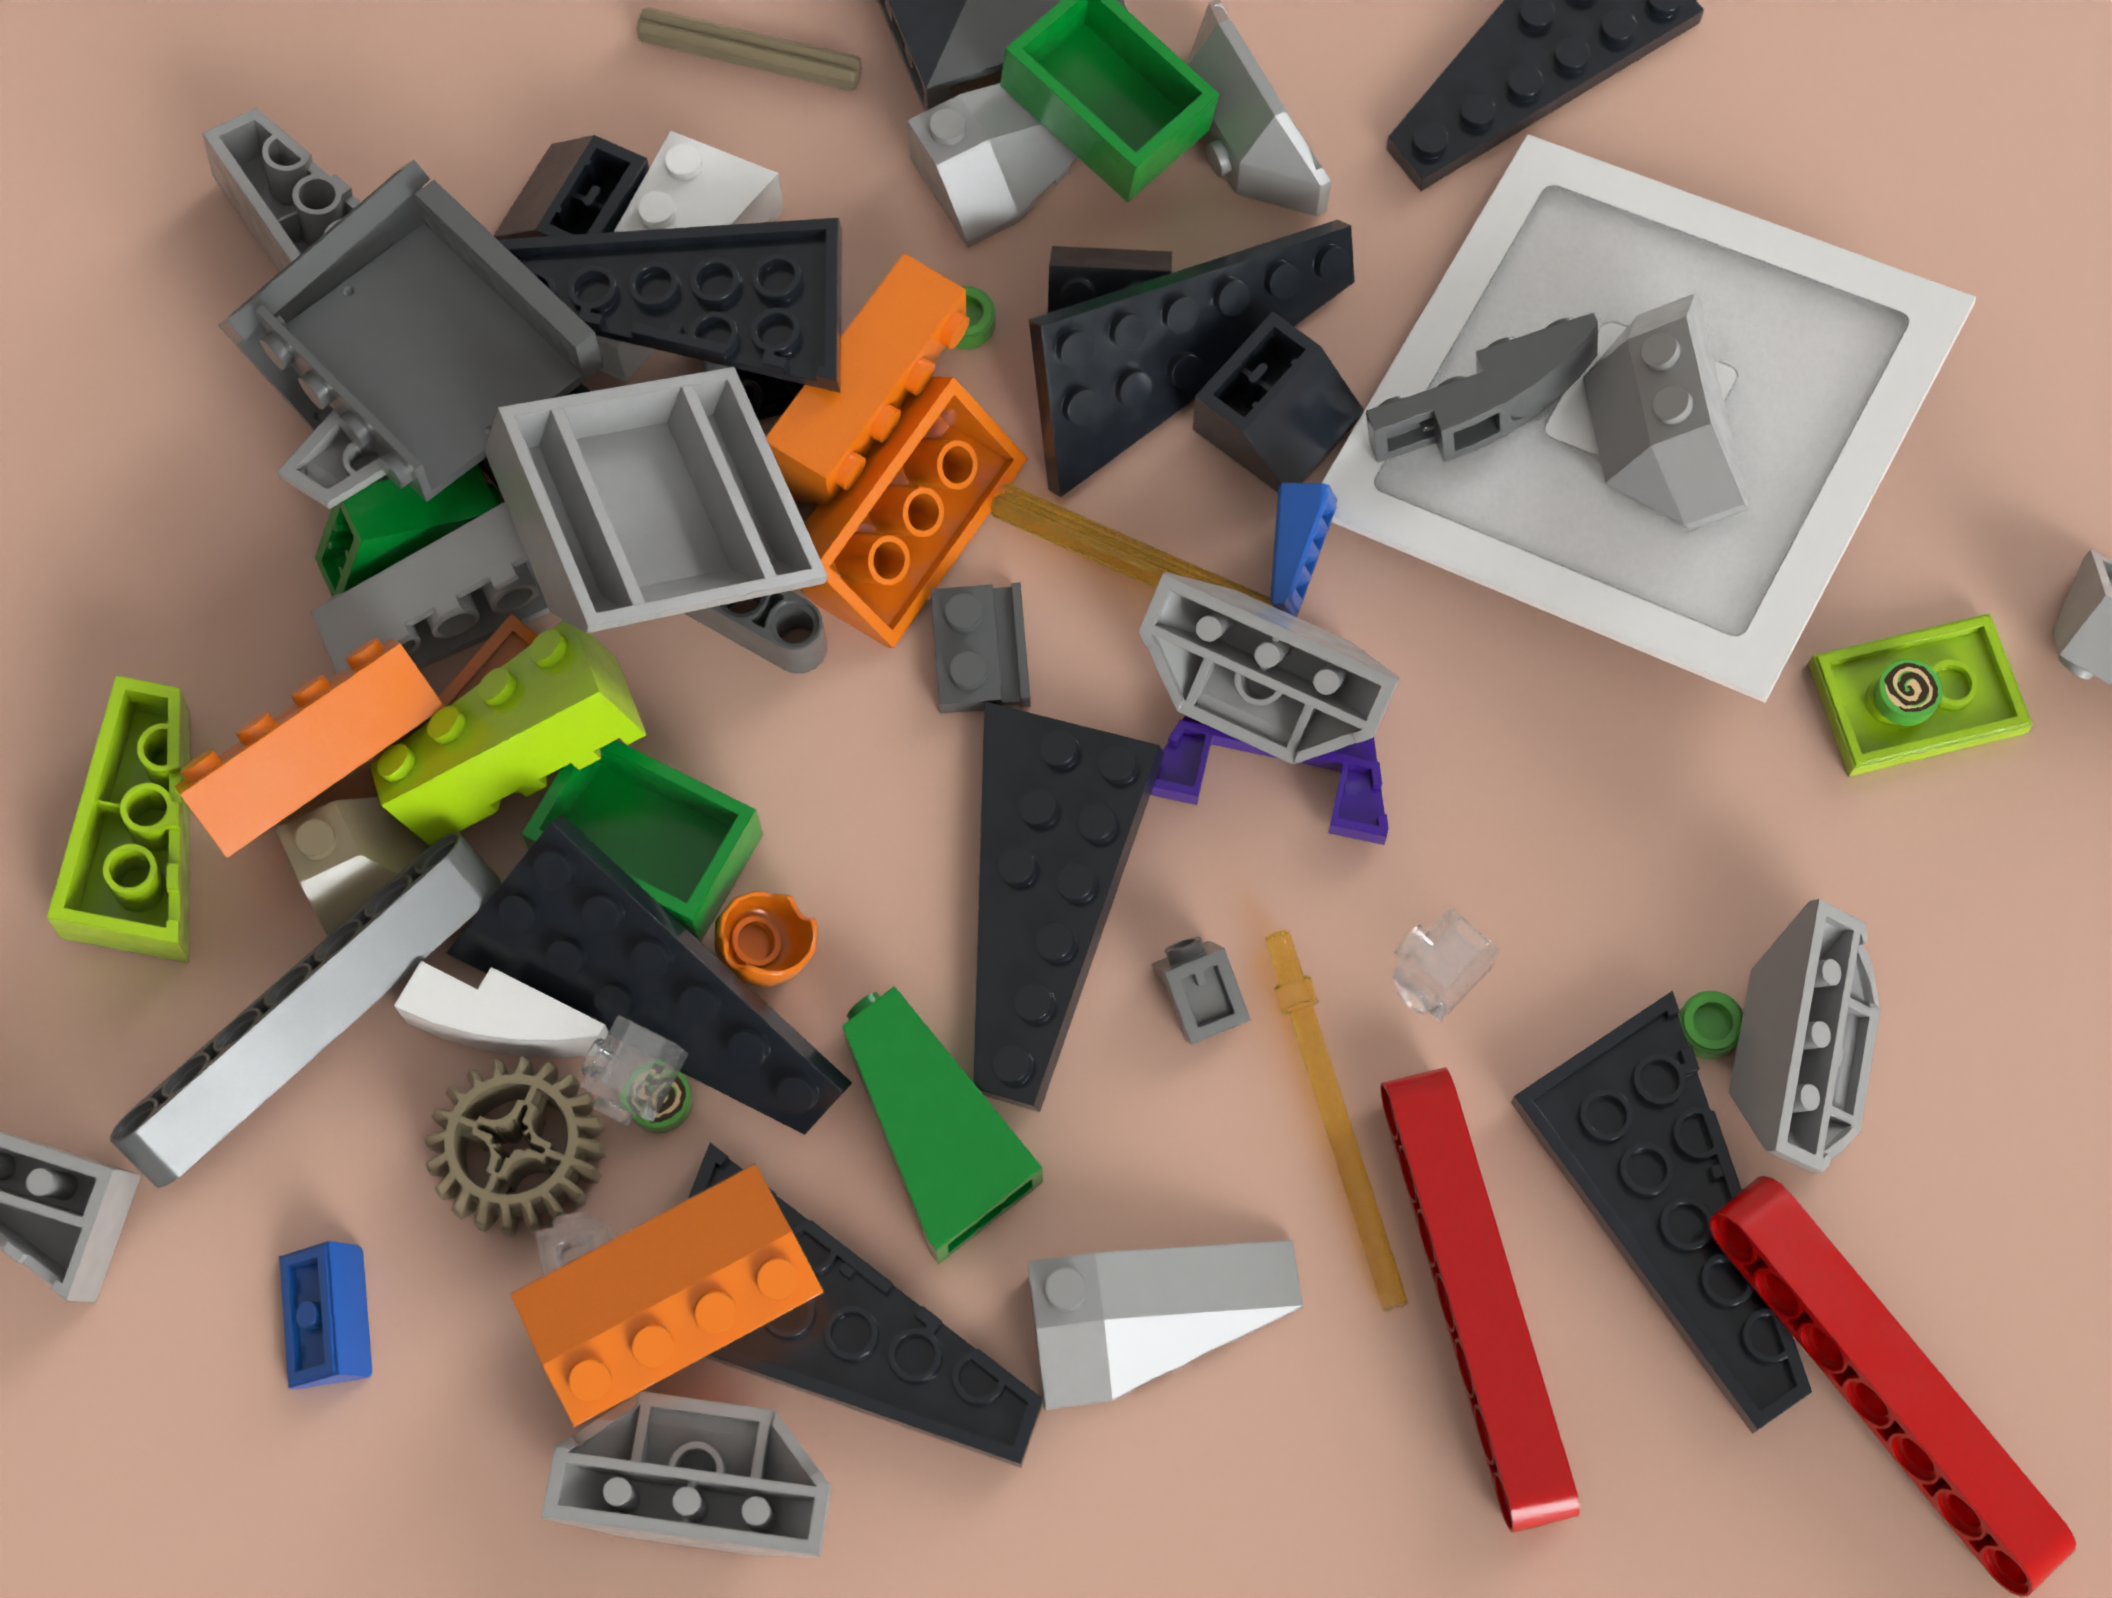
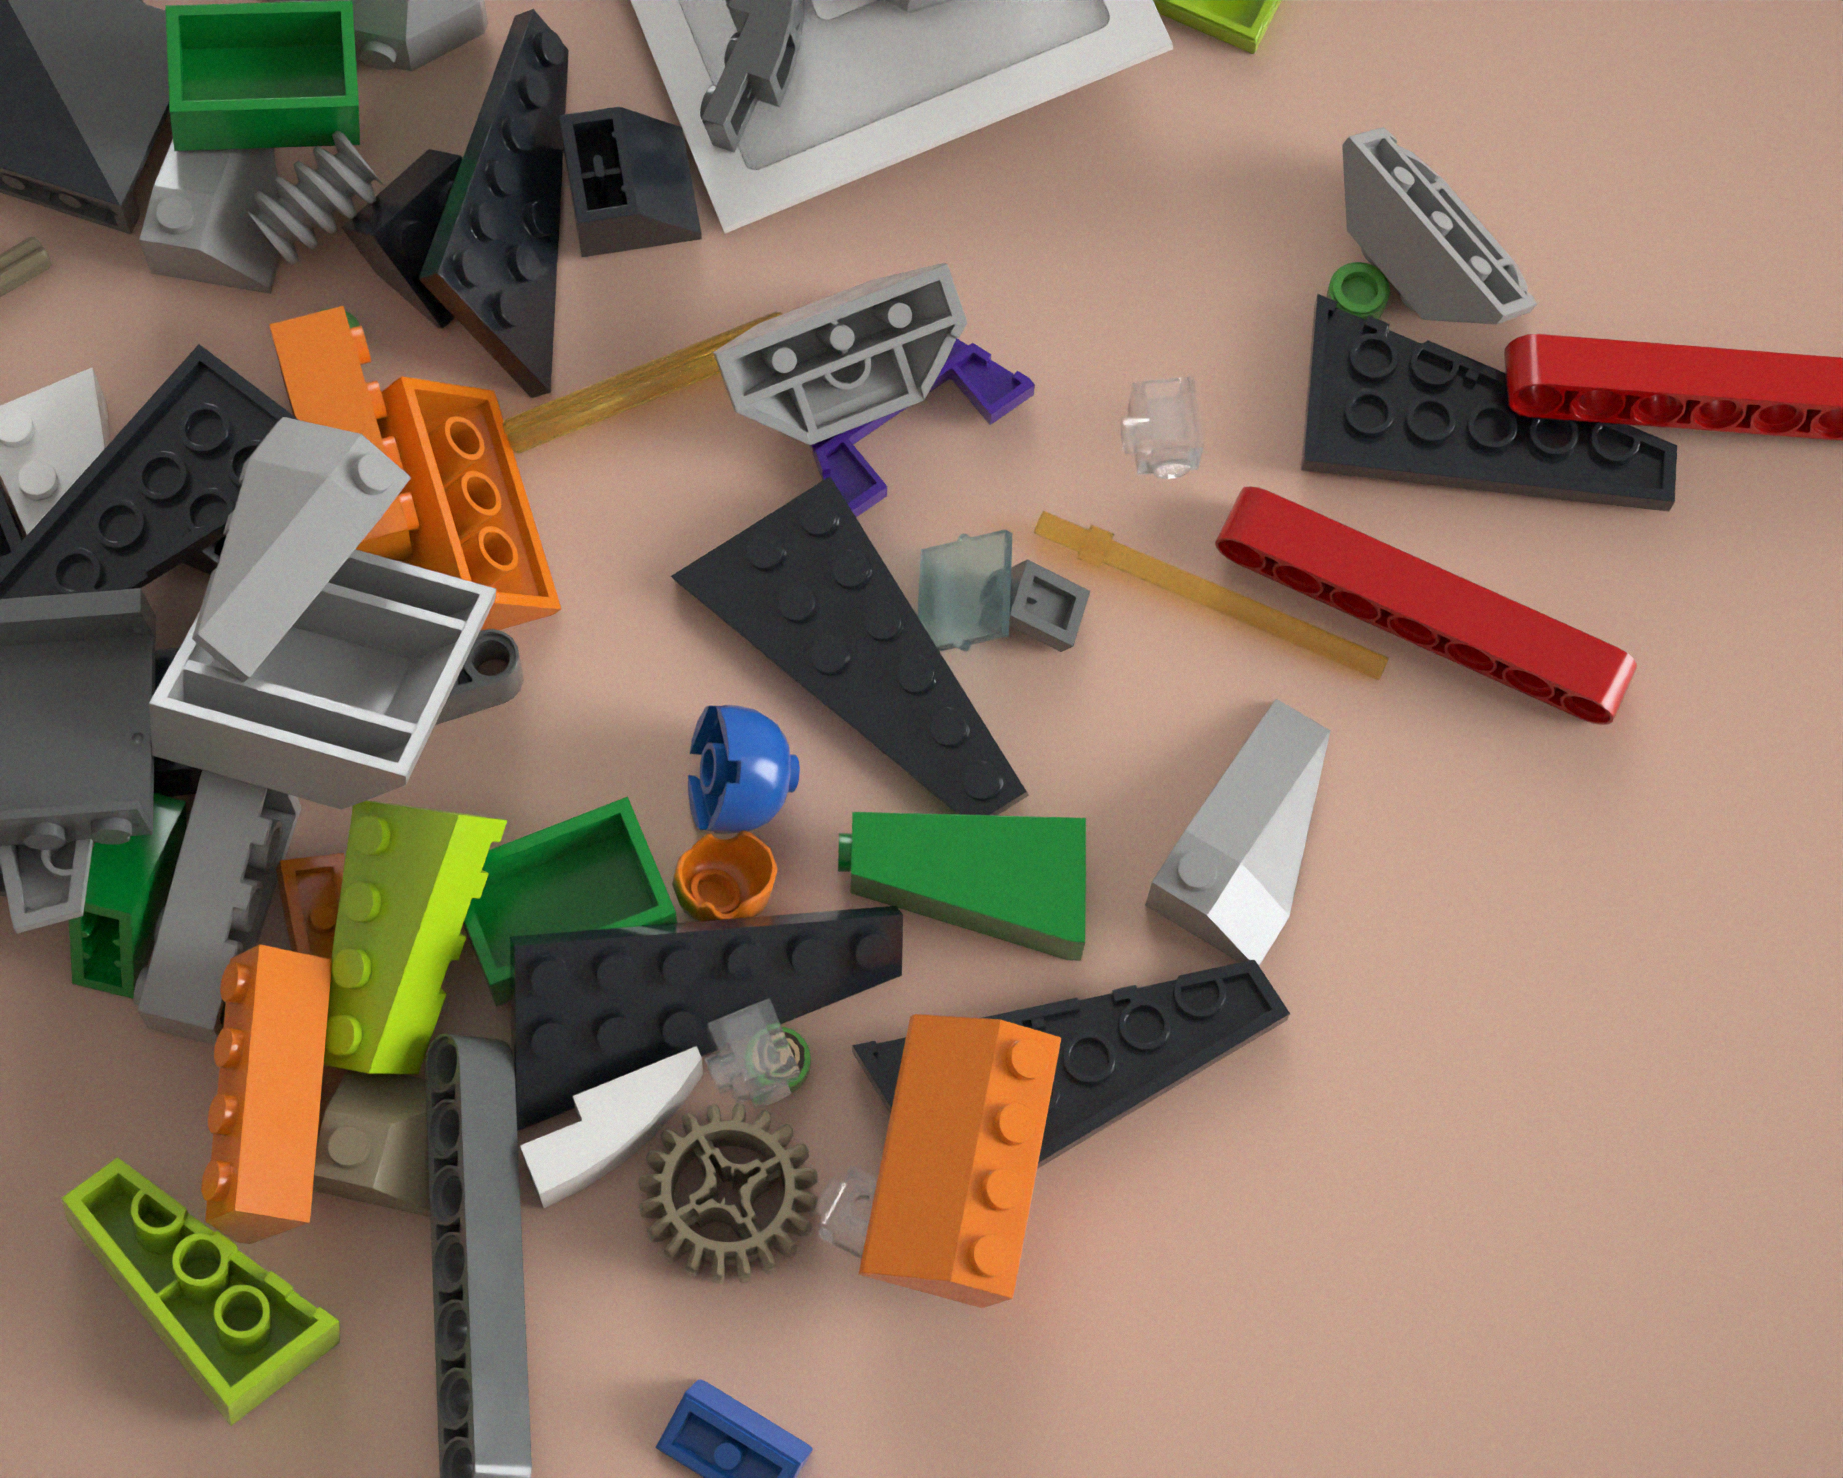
camera: 55 degrees left, 0 degrees up
light grey wedge [541,1391,832,1558] -> none
dark grey plate [931,582,1031,714] -> none
blue slope [1270,483,1337,617] -> none
none -> light grey wedge [192,417,411,682]
none -> light grey piece [247,131,383,264]
none -> blue cylinder [688,705,800,834]
none -> clear light blue piece [918,529,1013,652]

